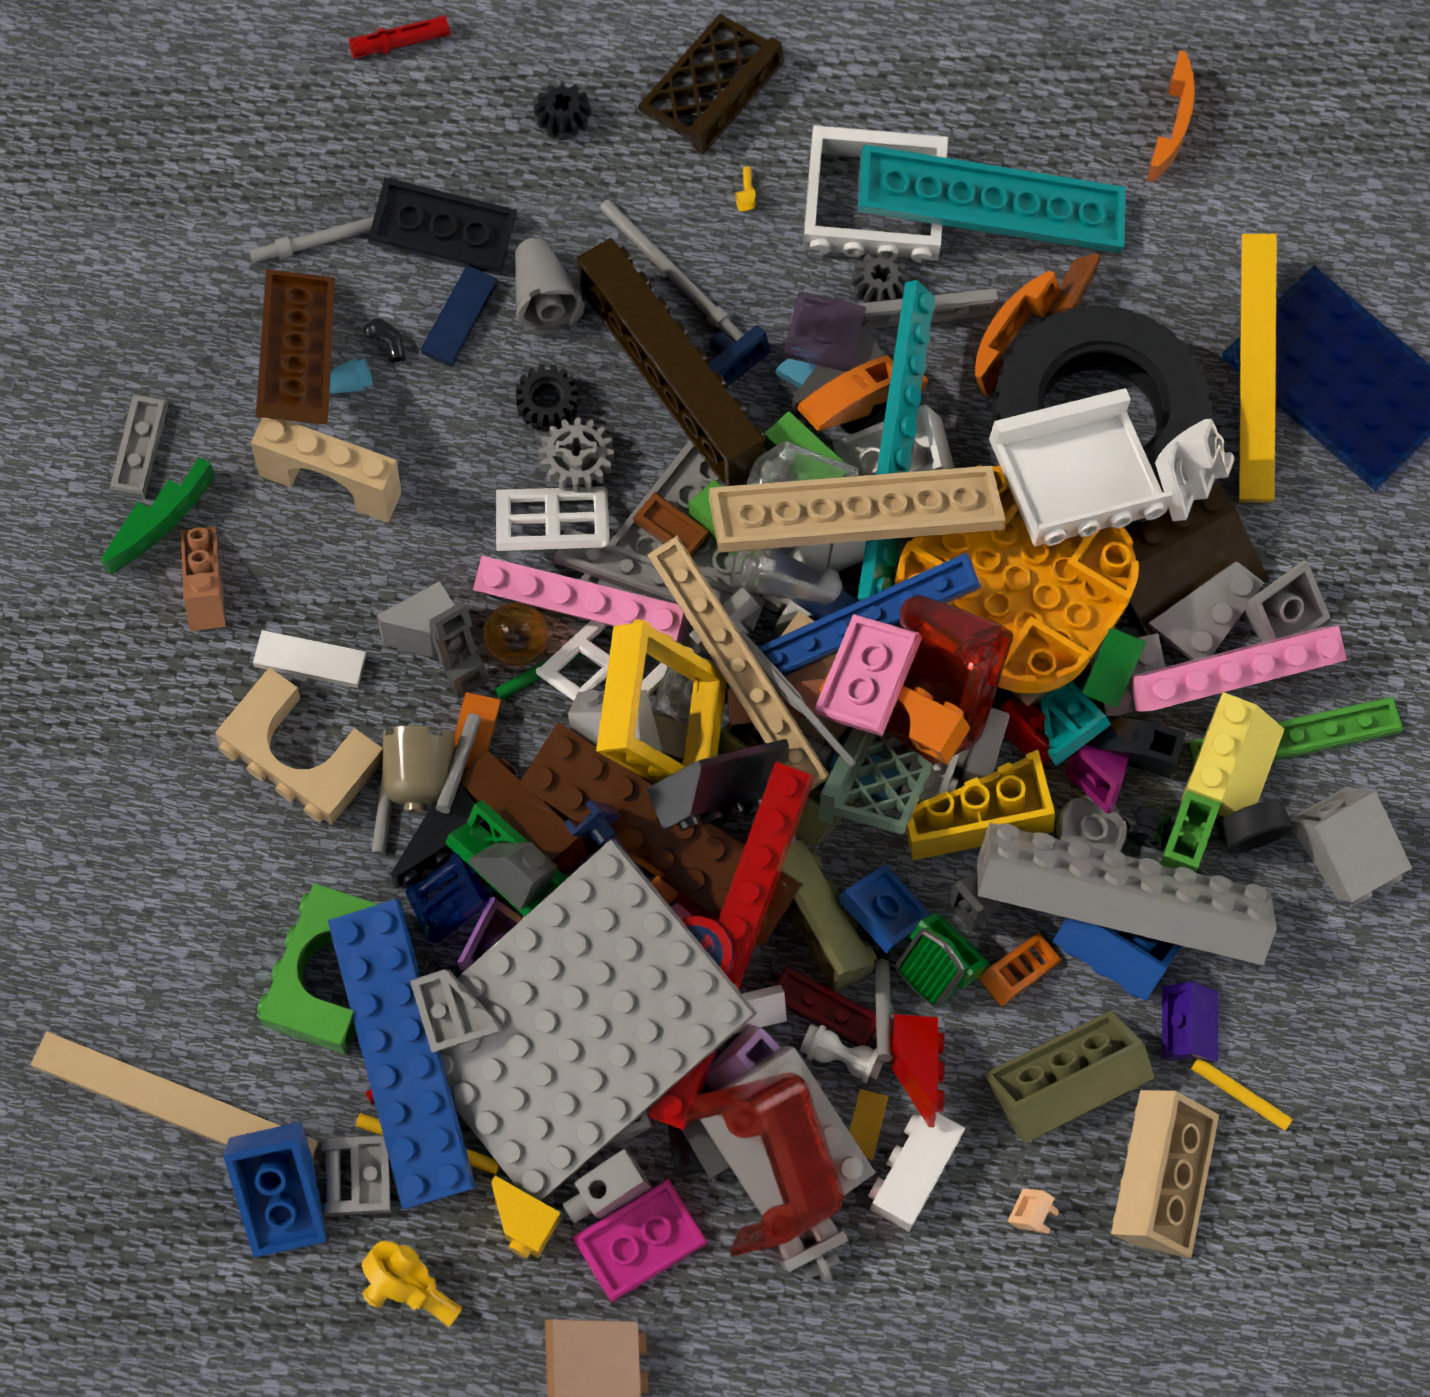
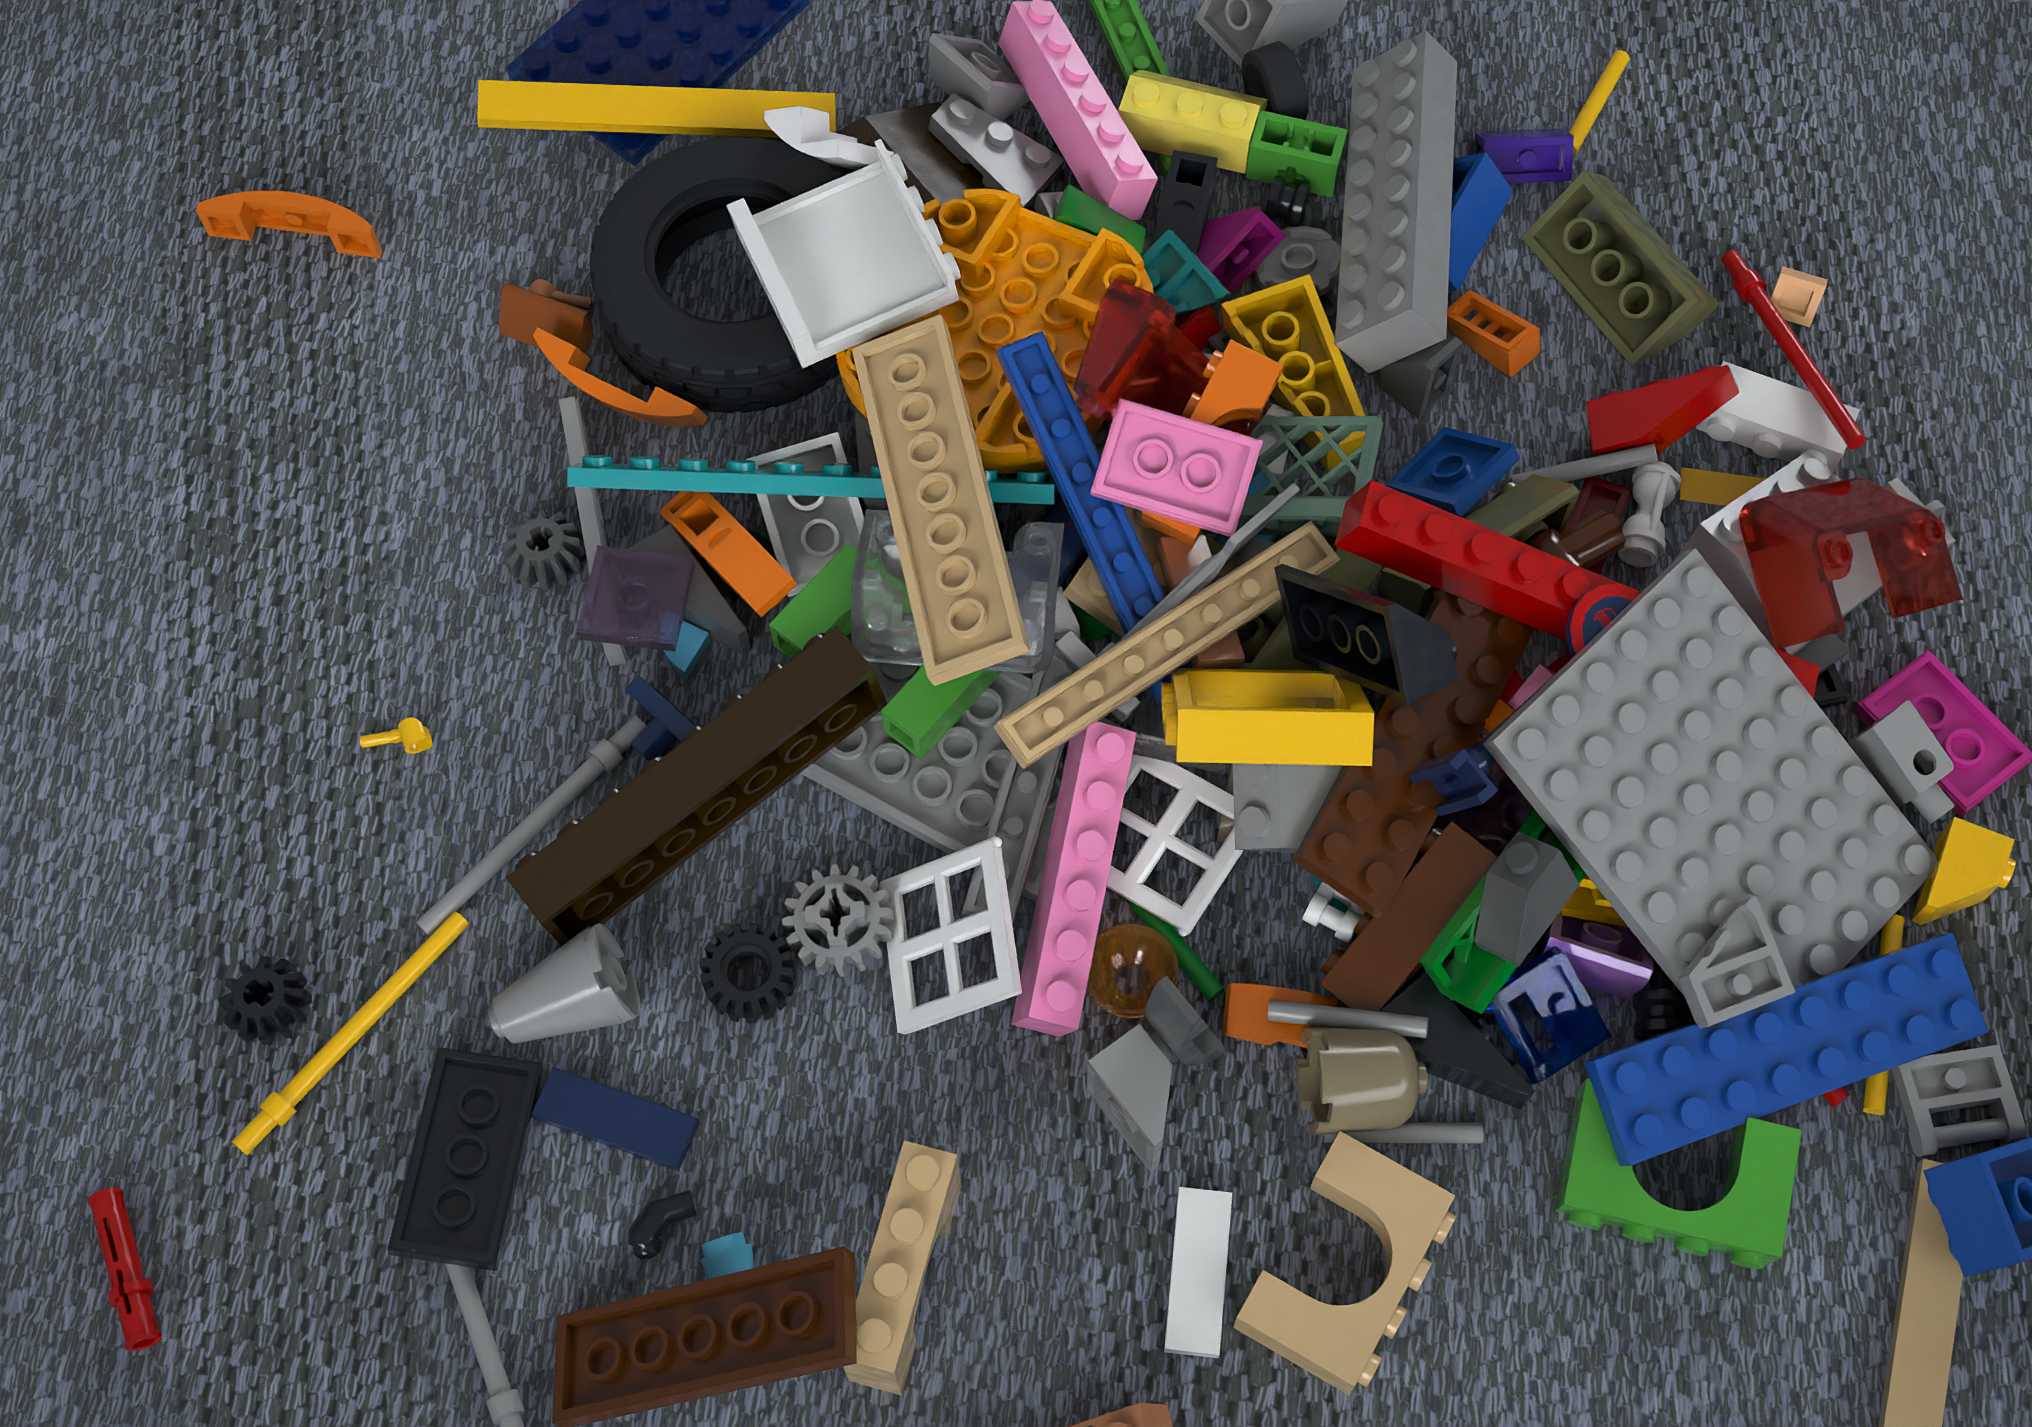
camera: 90 degrees left, 5 degrees down
dark orange tile [633,492,710,558] -> none
dark brown fence [638,14,785,155] -> none
white window [803,125,948,263] -> none
teal plate [858,144,1126,253] -> none
green piece [895,912,992,1009] -> none
tan slope [1111,1090,1219,1258] -> none
none -> yellow bar [231,911,470,1155]
none -> nougat hand [528,279,592,309]
none -> reddish brown piece [1528,510,1626,569]
none -> red bar [1721,250,1866,450]

